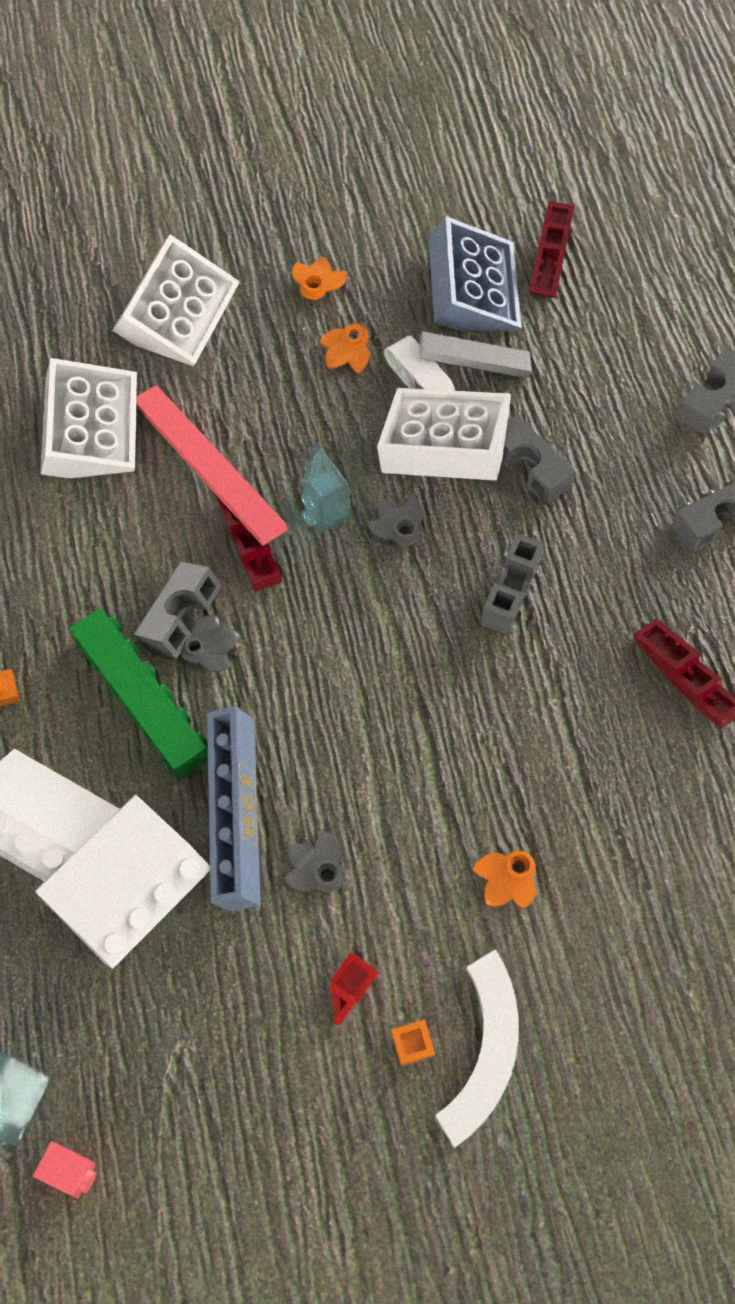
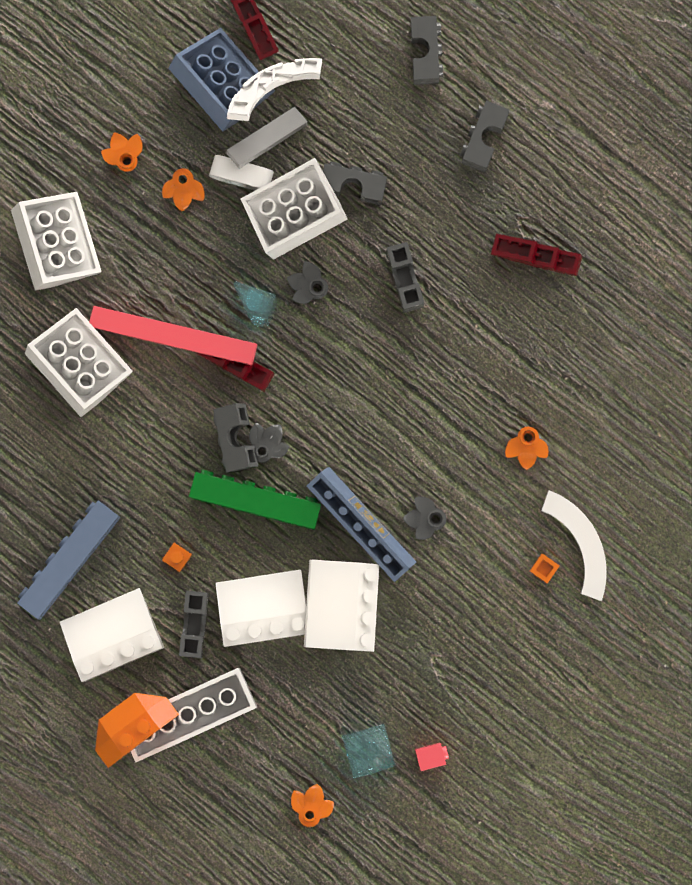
camera: 35 degrees left, 20 degrees up
red slope [329,952,380,1026] -> none
none -> white tile [227,58,322,121]

